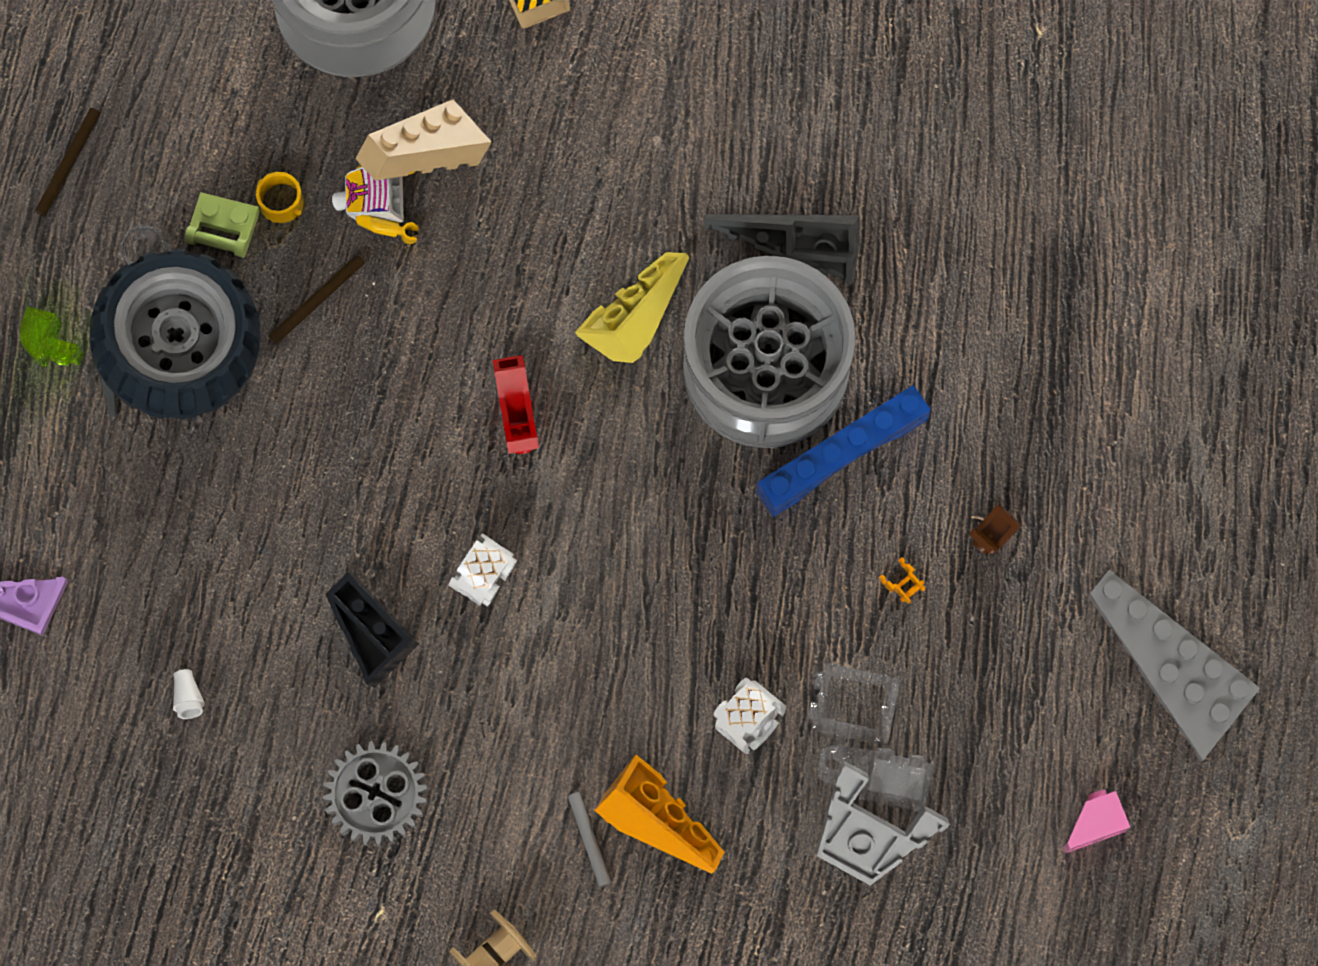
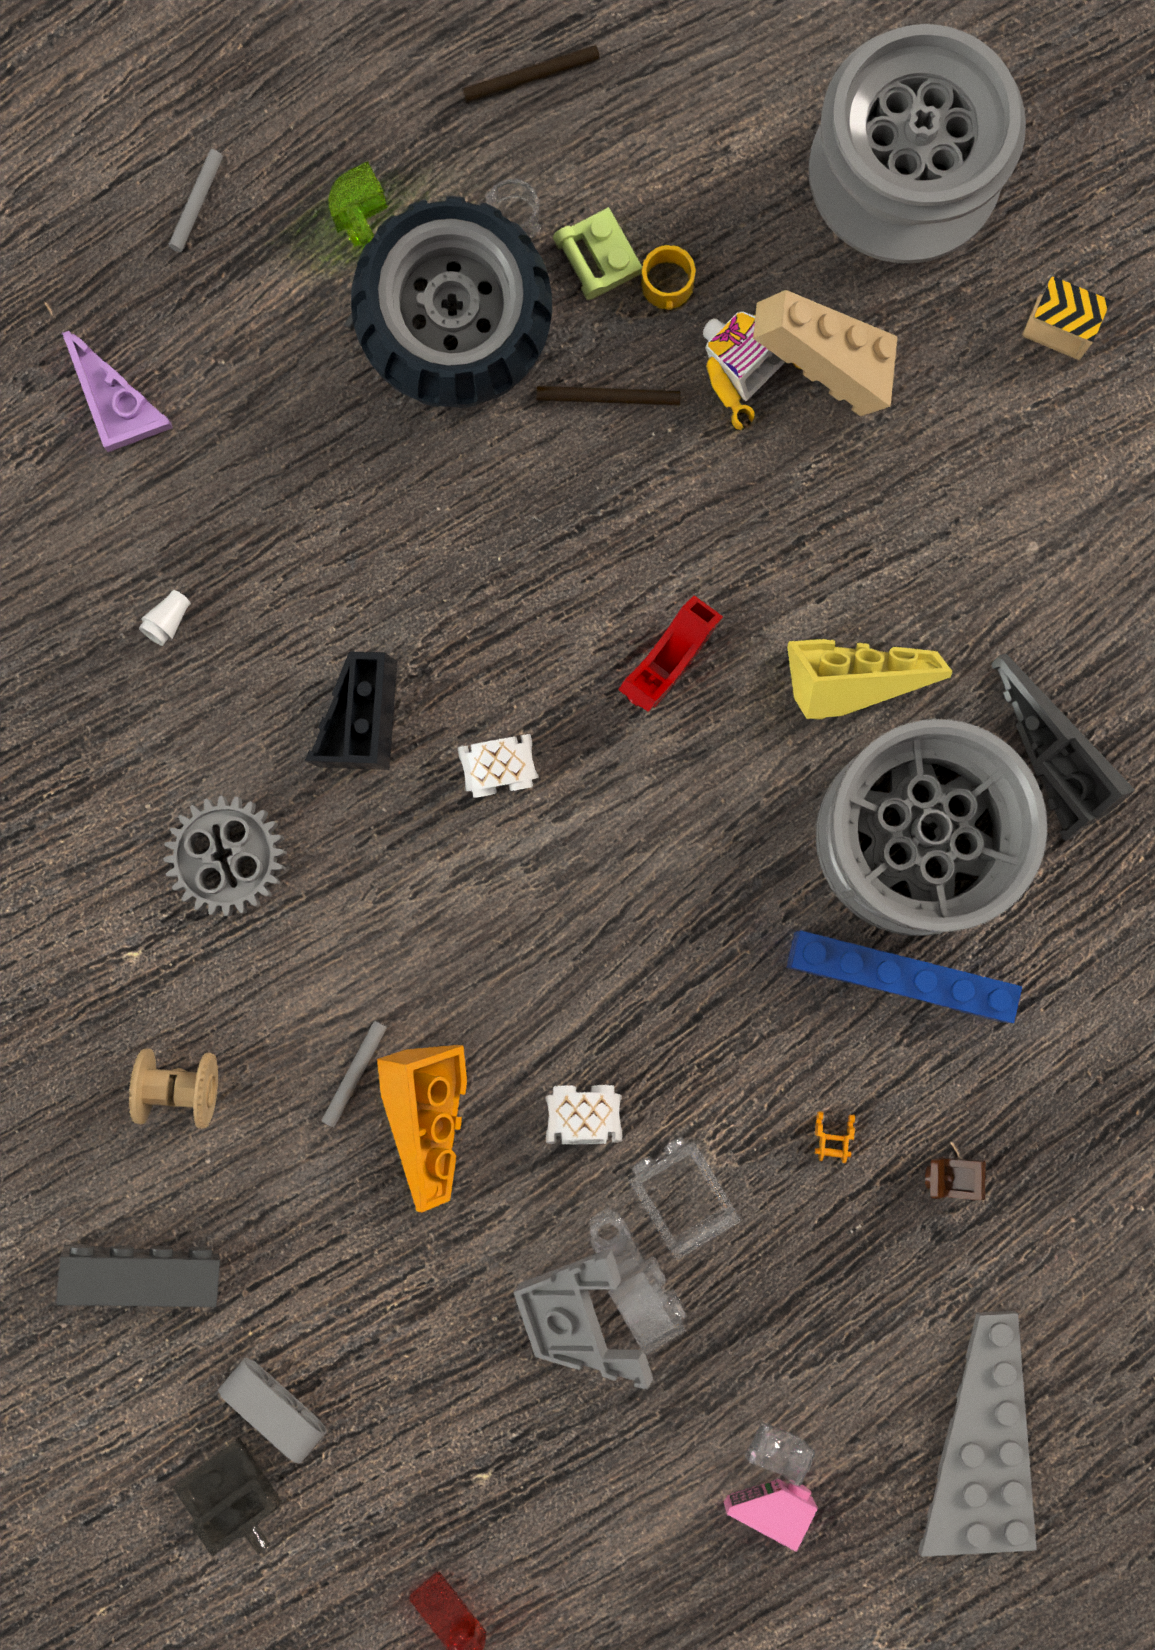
camera: 50 degrees right, 10 degrees up
none -> clear bracket [745,1421,815,1486]

